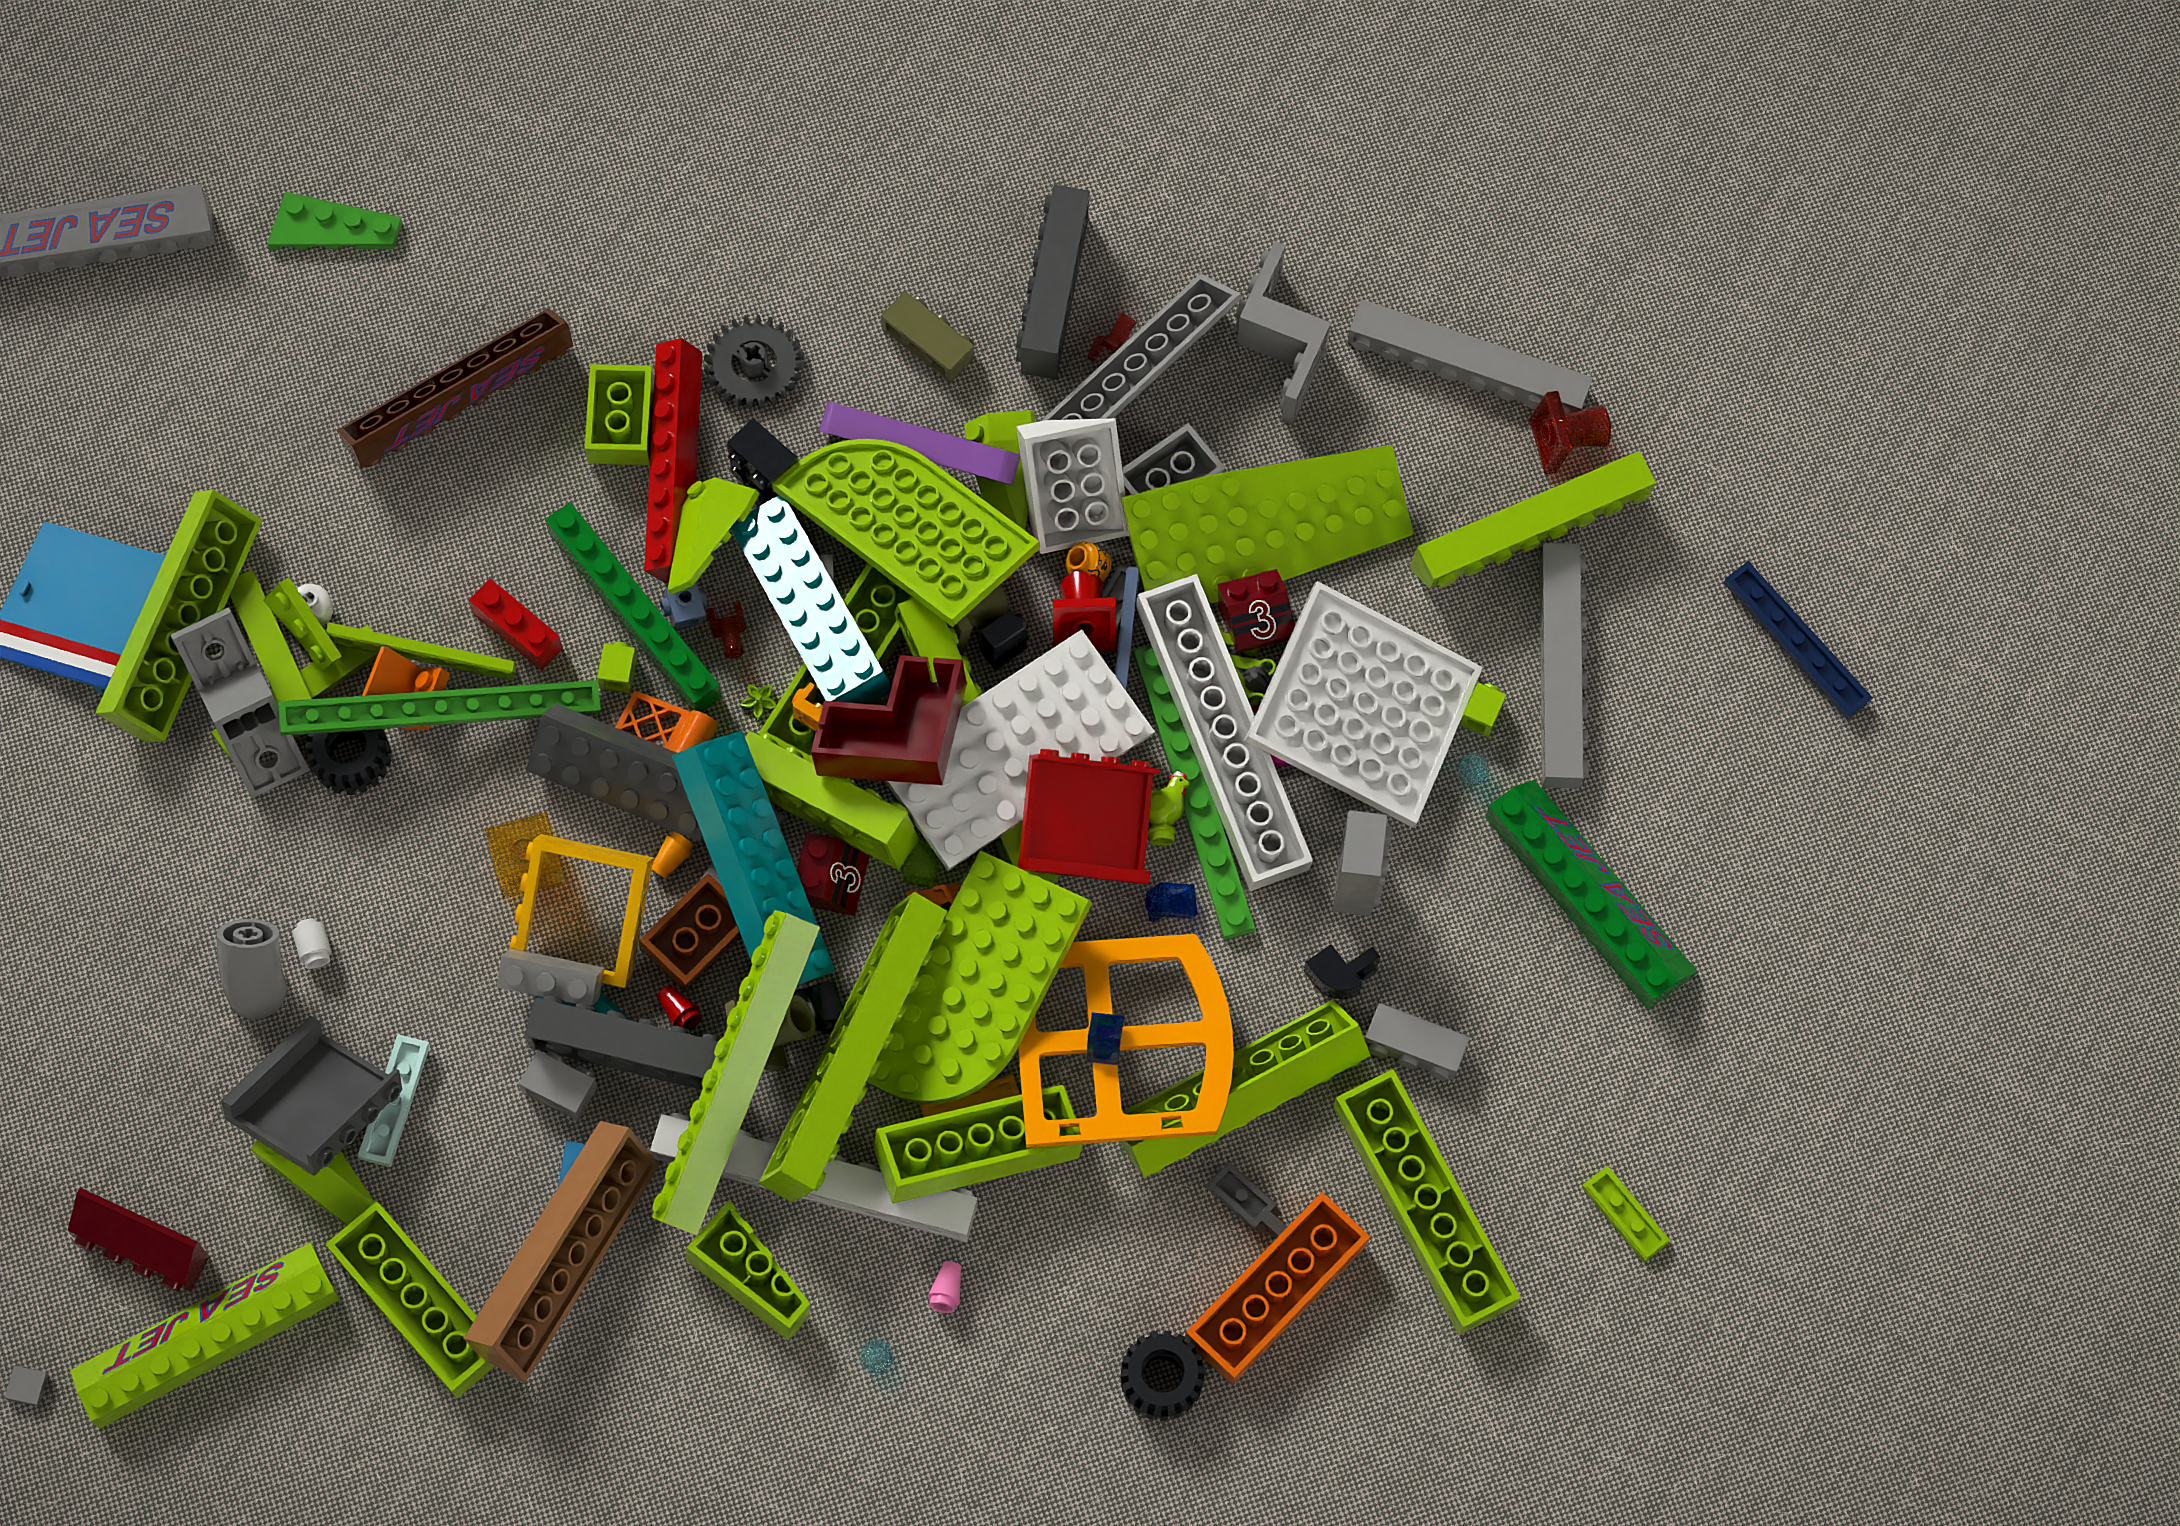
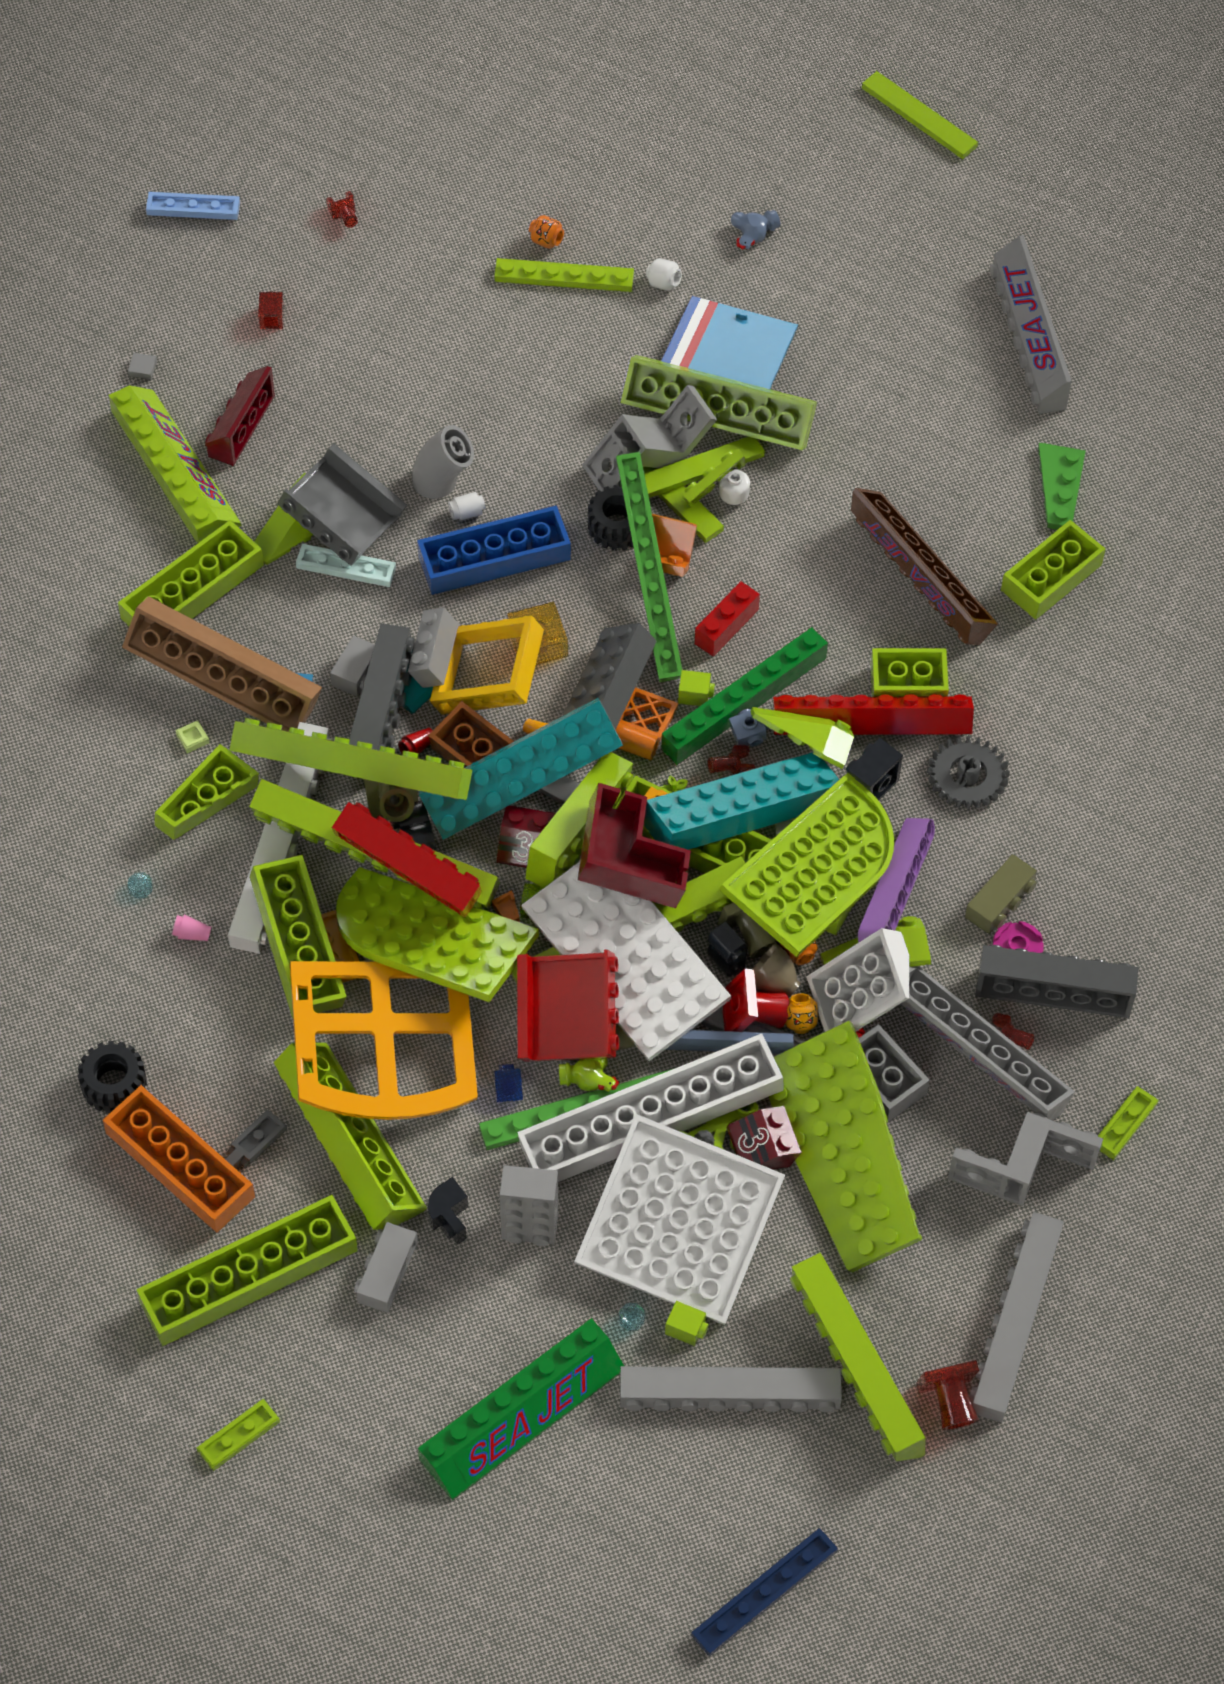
camera: 90 degrees right, 10 degrees down
lime tile [326,622,516,681] -> none
clear blue bracket [1086,1012,1125,1065] -> none
none -> yellowish green tile [175,720,209,753]
none -> red brick [331,802,482,918]
none -> blue brick [417,505,571,595]
none -> dark tan piece [751,942,801,998]
none -> dark pink tile [993,921,1044,953]
none -> lime brick [1001,520,1106,620]
none -> lime tile [1098,1086,1159,1160]

